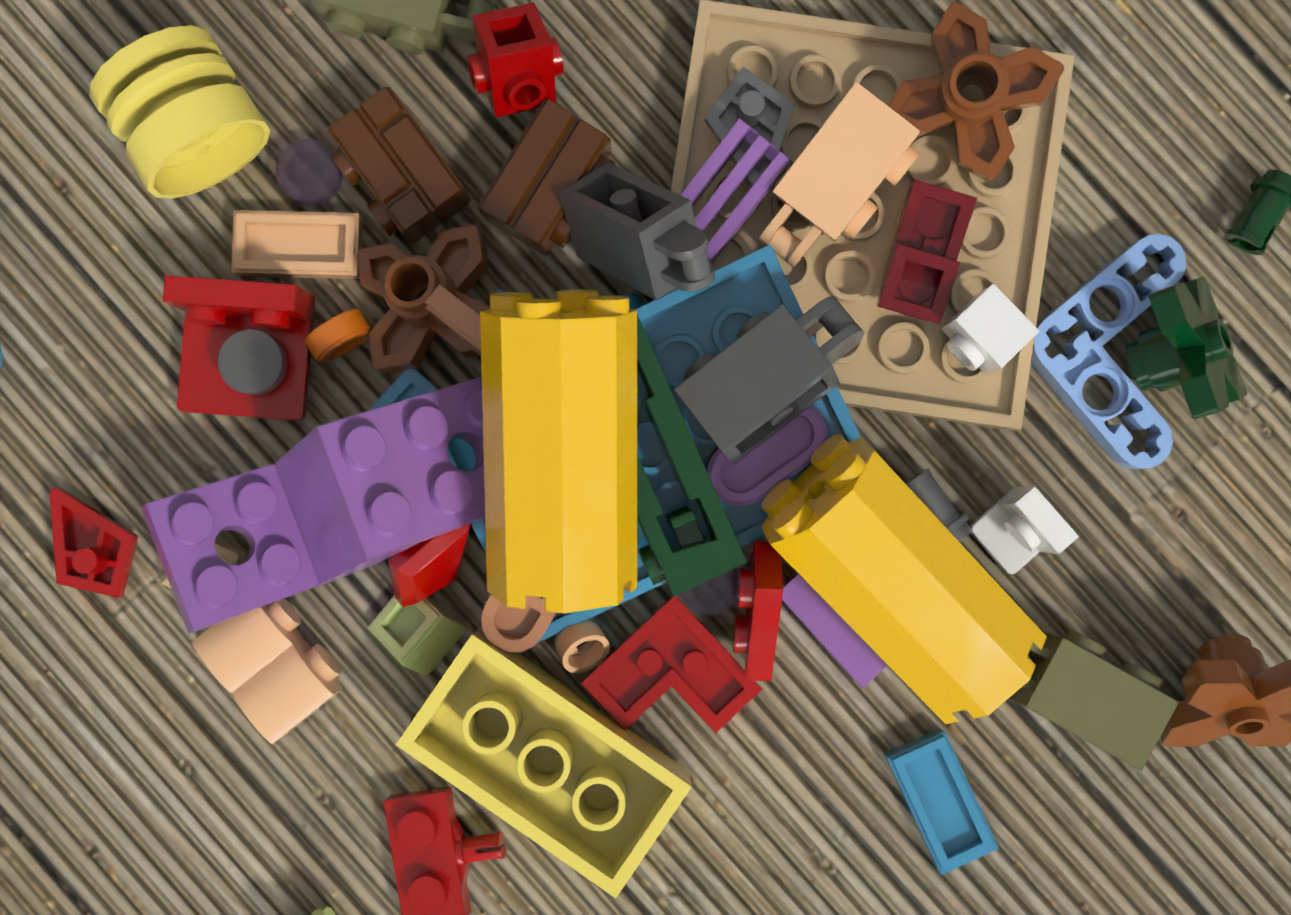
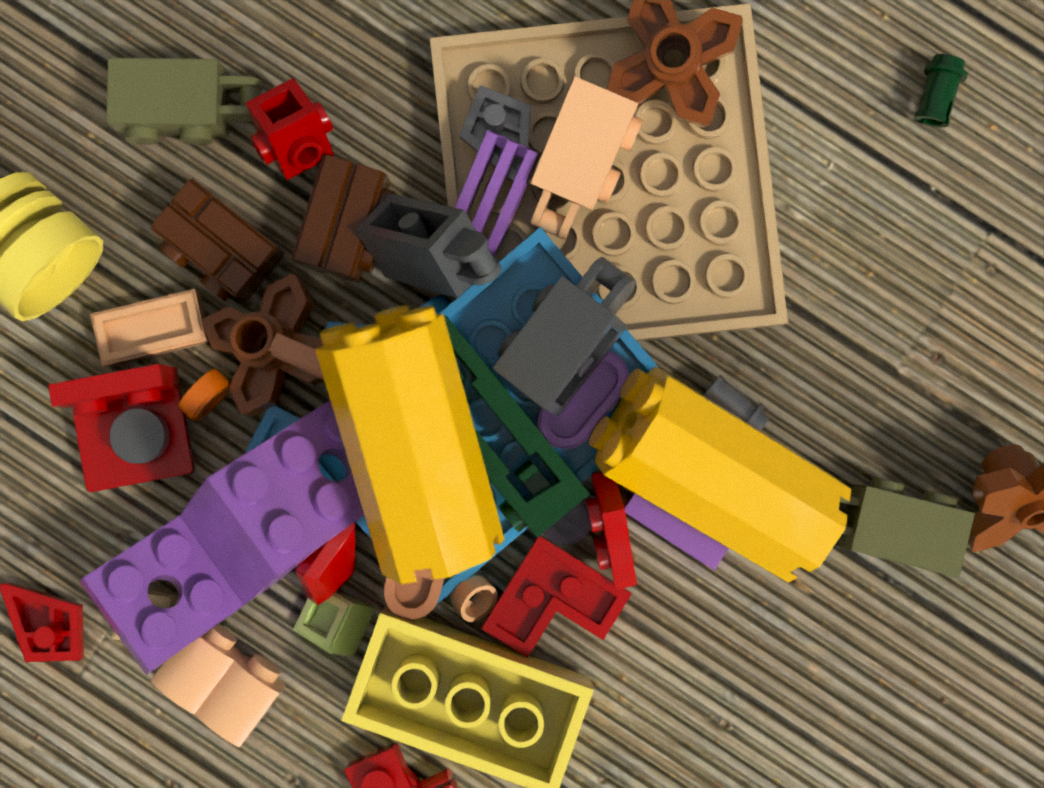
camera: 15 degrees left, 0 degrees up
clear purple tile [276,139,343,206] -> none
dark red slope [876,180,977,325] -> none
dark azure tile [884,728,999,875] -> none
white plate [941,283,1040,374] -> none
white bracket [970,486,1079,574] -> none
light blue beam [1031,234,1187,469] -> none
dark green plant [1126,277,1247,420] -> none

